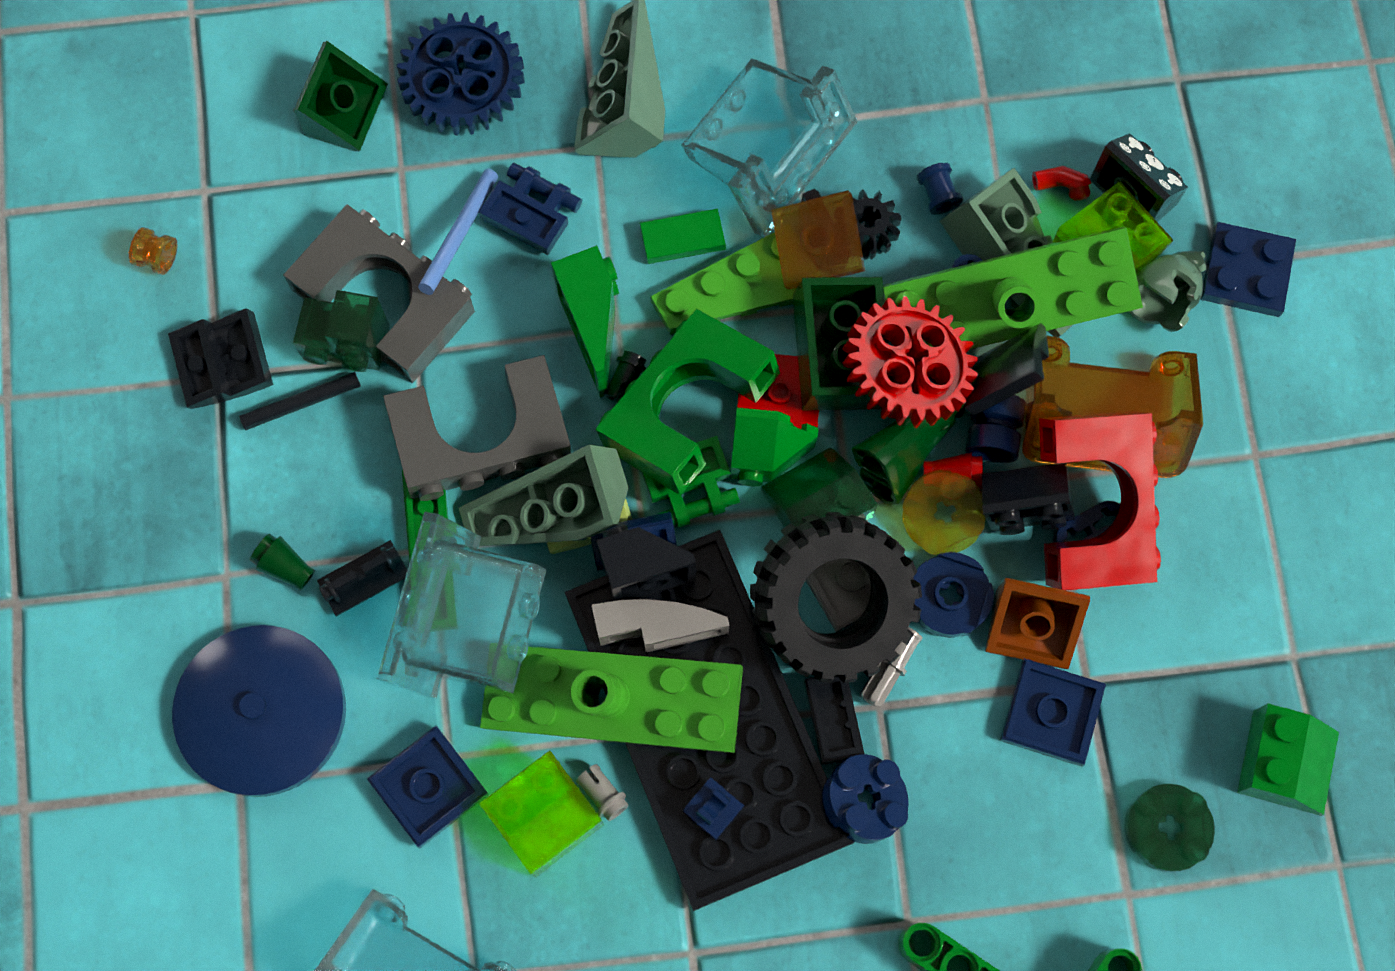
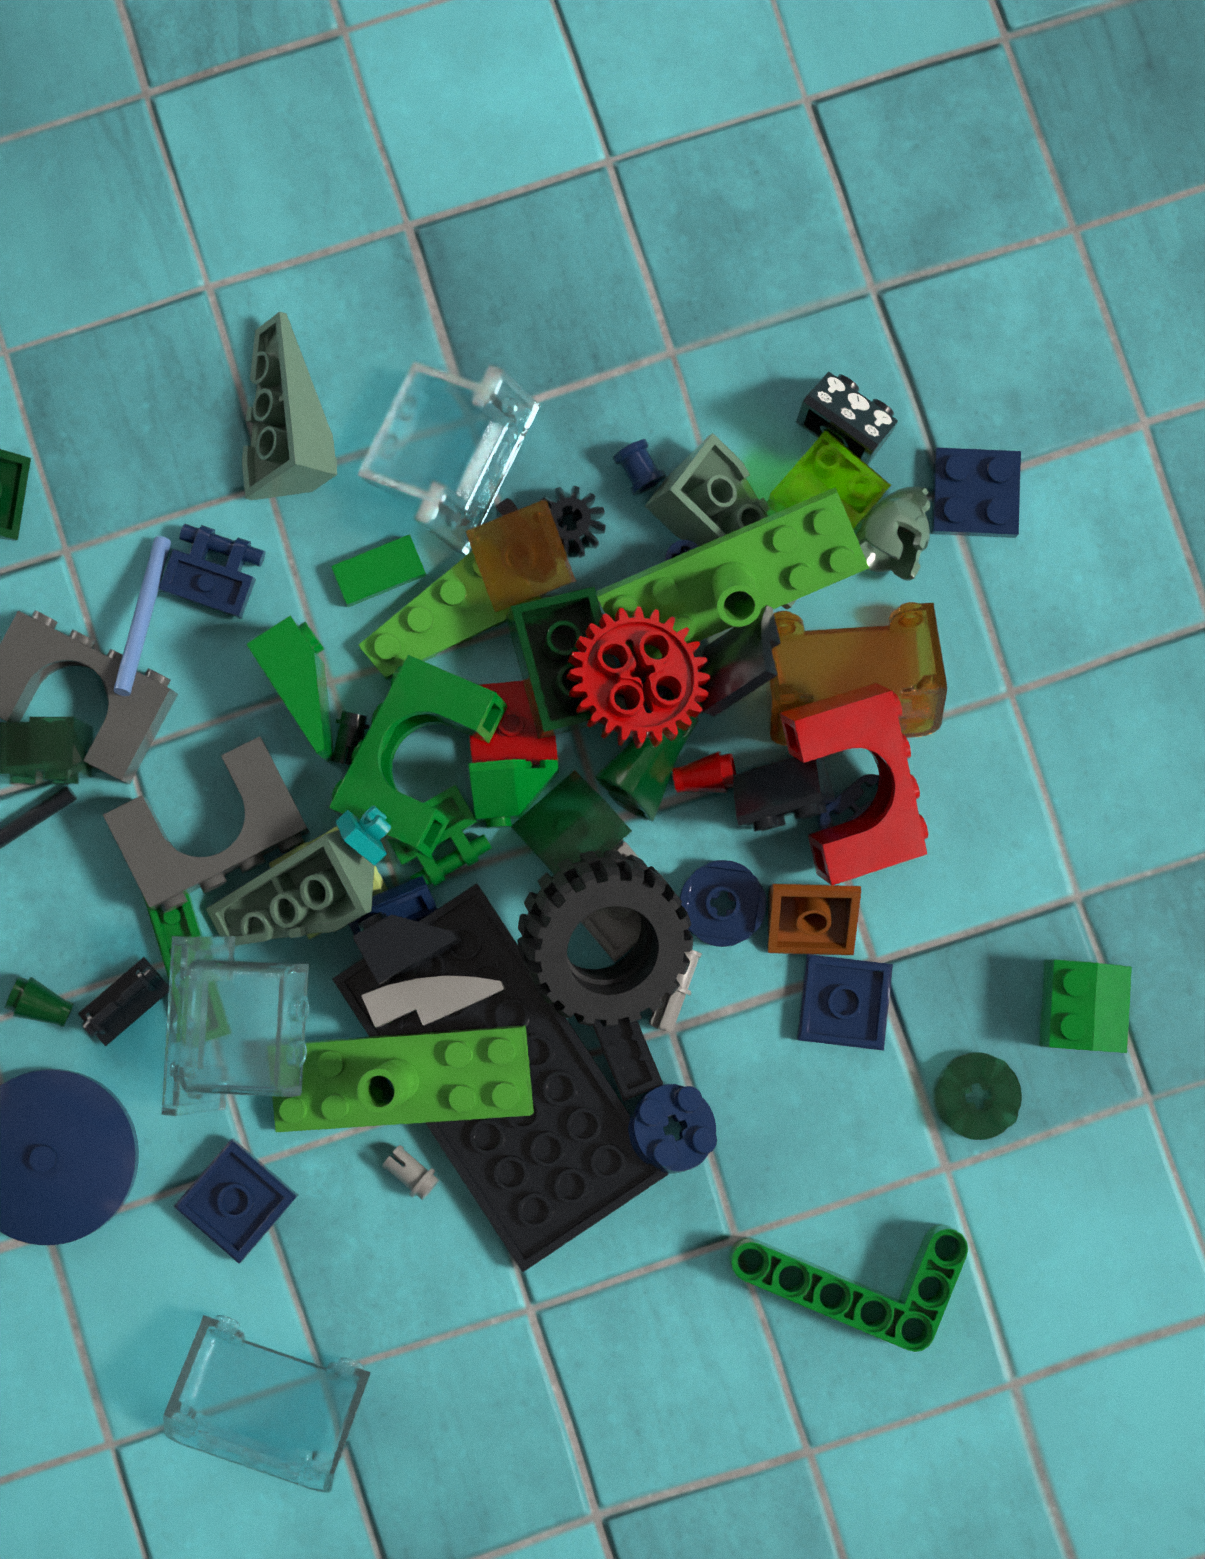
camera: 10 degrees left, 10 degrees up
dark blue gear [397,12,525,135] -> none
clear neon green slope [479,750,604,878] -> none
dark blue tile [682,777,744,841] -> none
clear yellow plate [902,470,985,555] -> none
dark blue wheel [965,395,1027,463] -> none
red arm [1032,166,1092,201] -> none
none -> teal tile [336,805,391,866]

